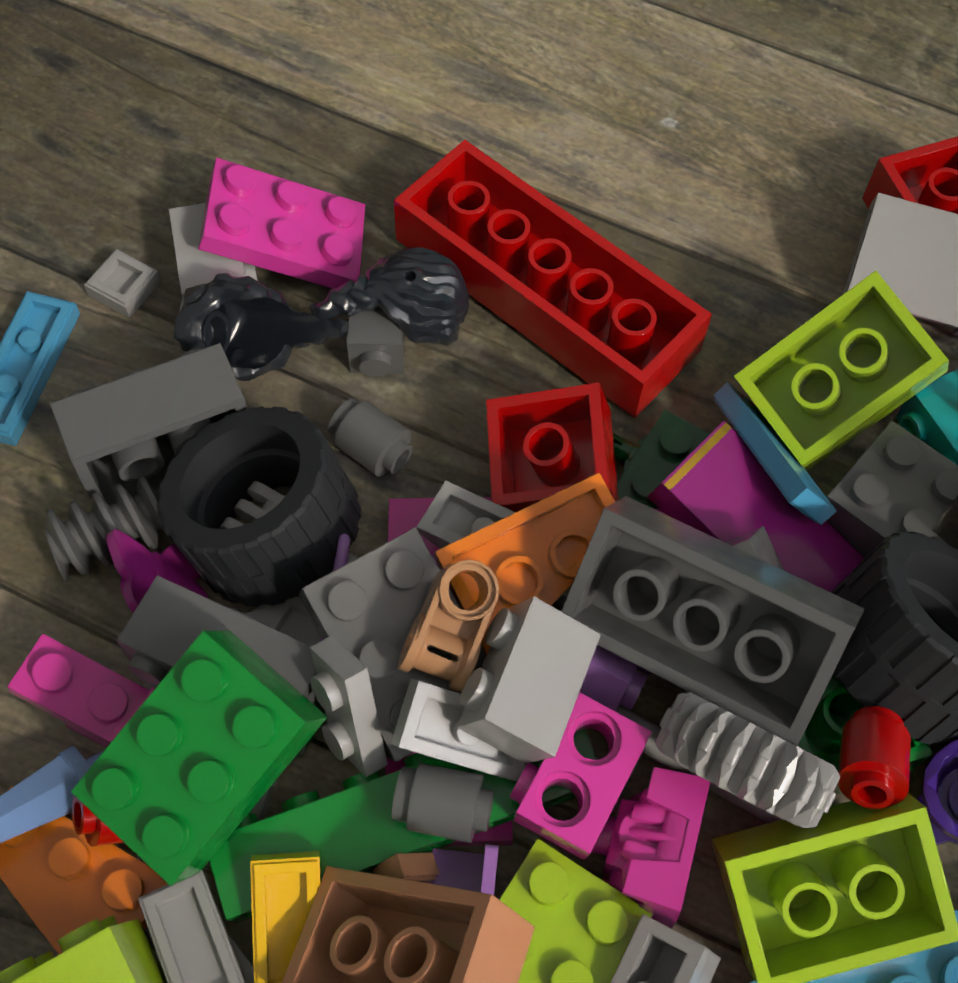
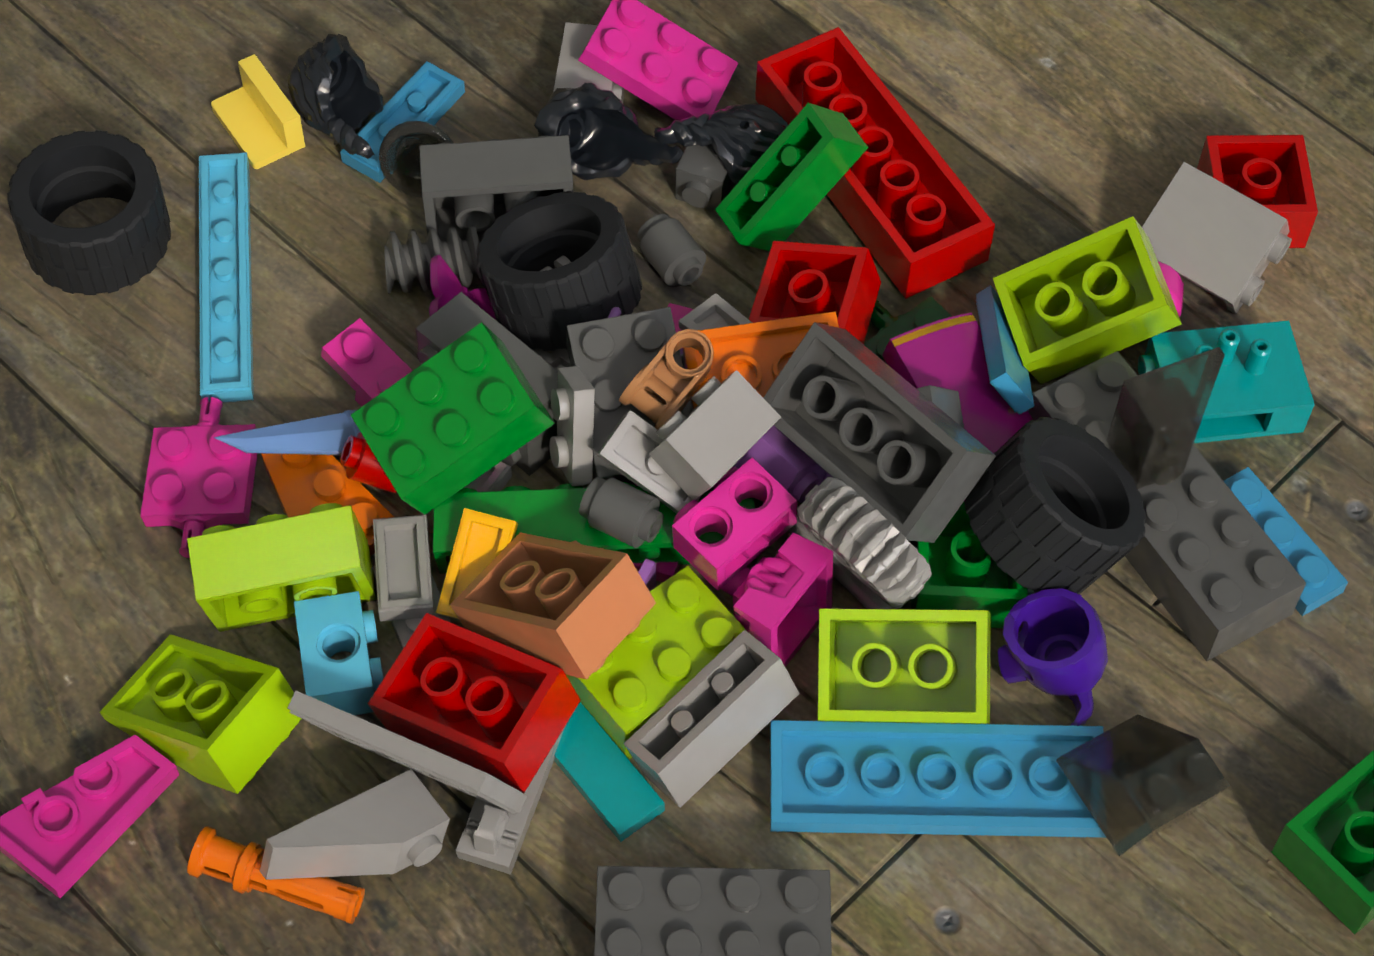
camera: 20 degrees right, 5 degrees down
light grey tile [84,249,161,318] -> none
red brick [838,706,911,809] -> none
none -> clear smoke hat [379,121,454,198]
none -> green brick [715,103,869,251]

